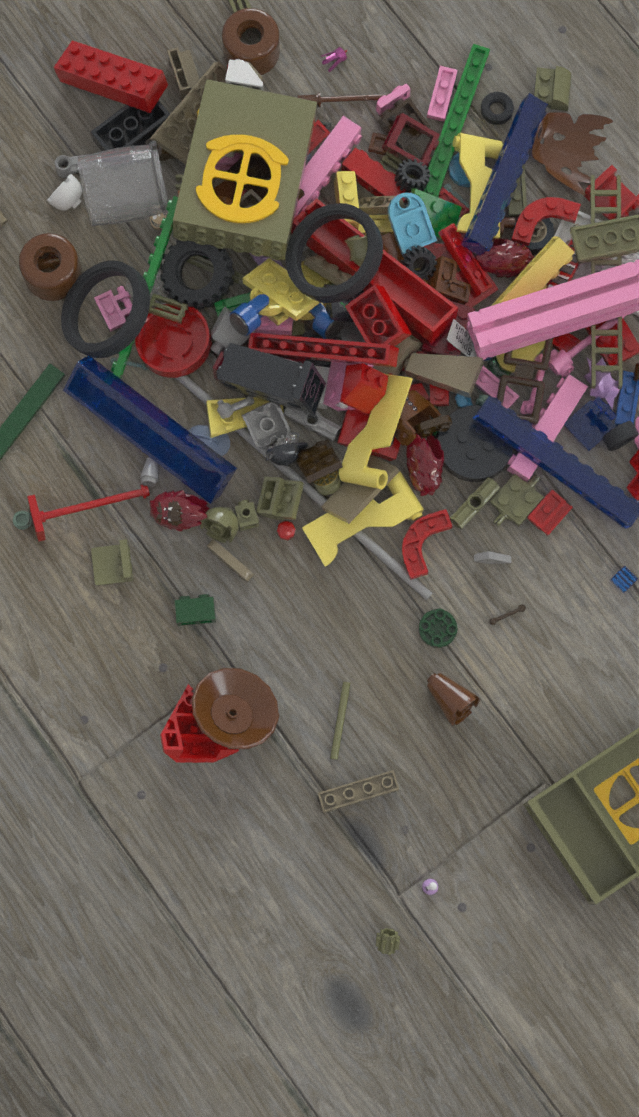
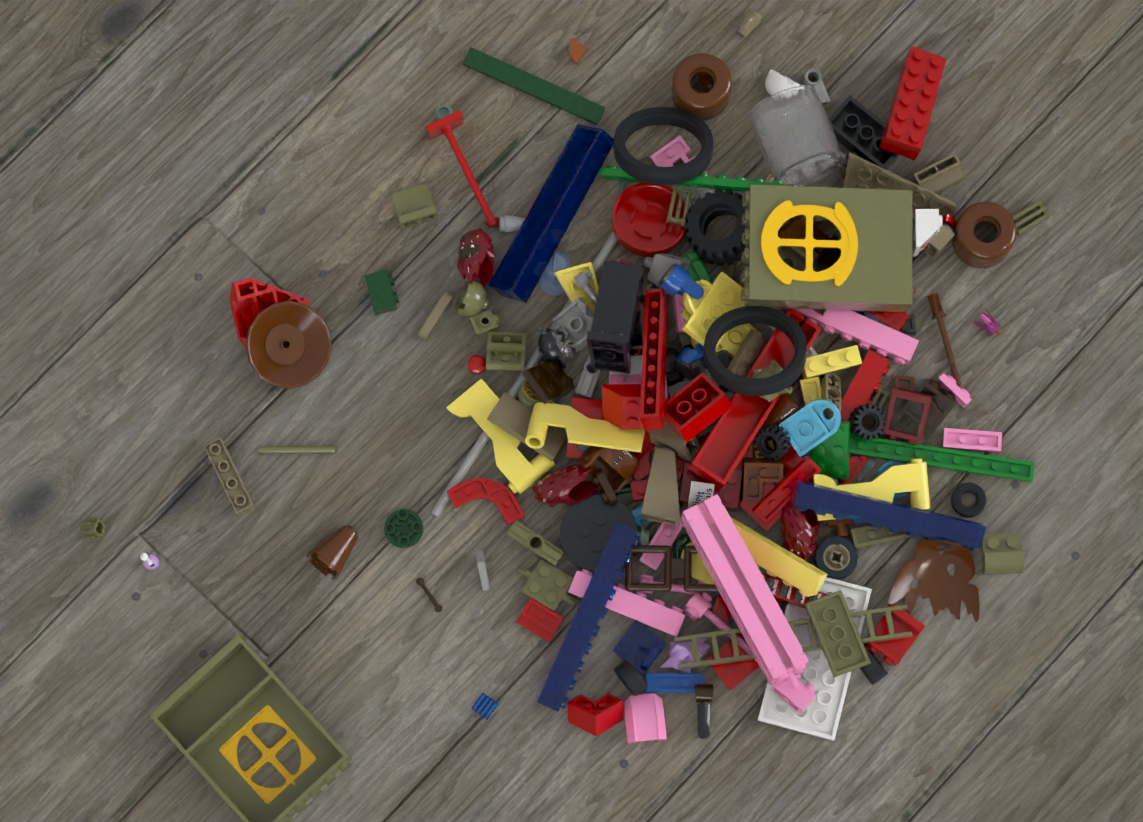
camera: 85 degrees right, 0 degrees up
red plate [511,197,581,246] -> none

